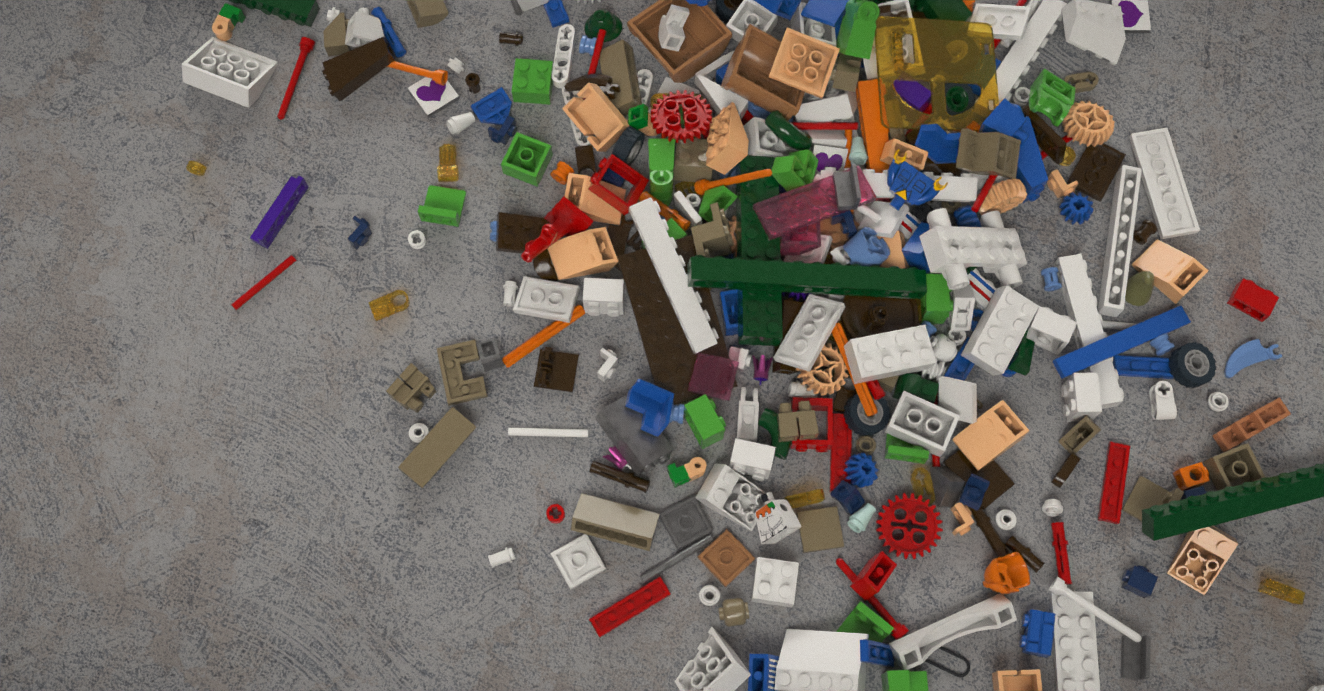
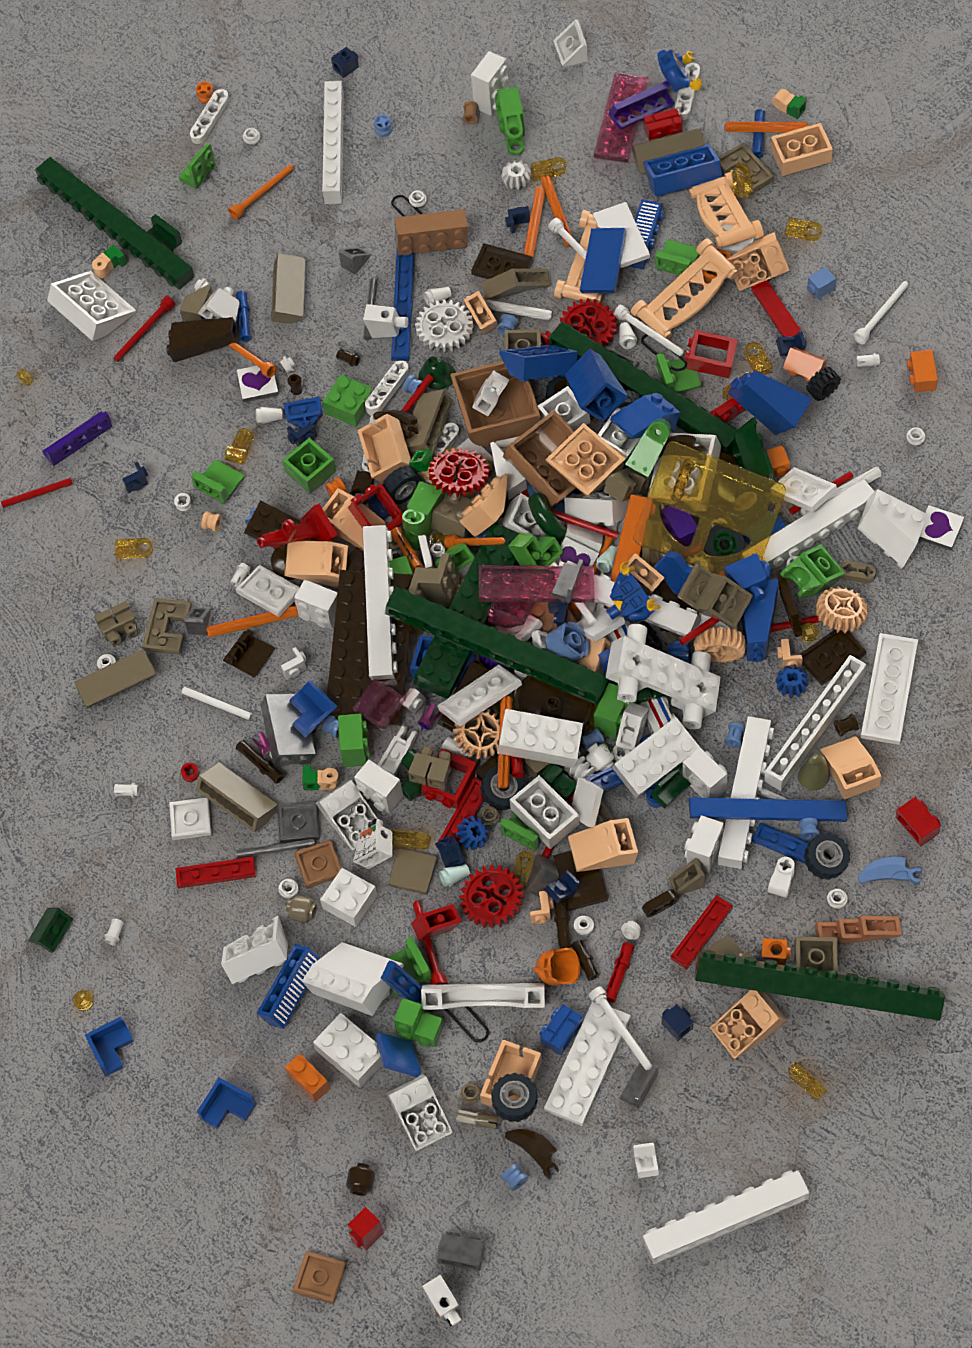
camera: 30 degrees right, 10 degrees down
none -> light nougat wheel [201,511,222,532]

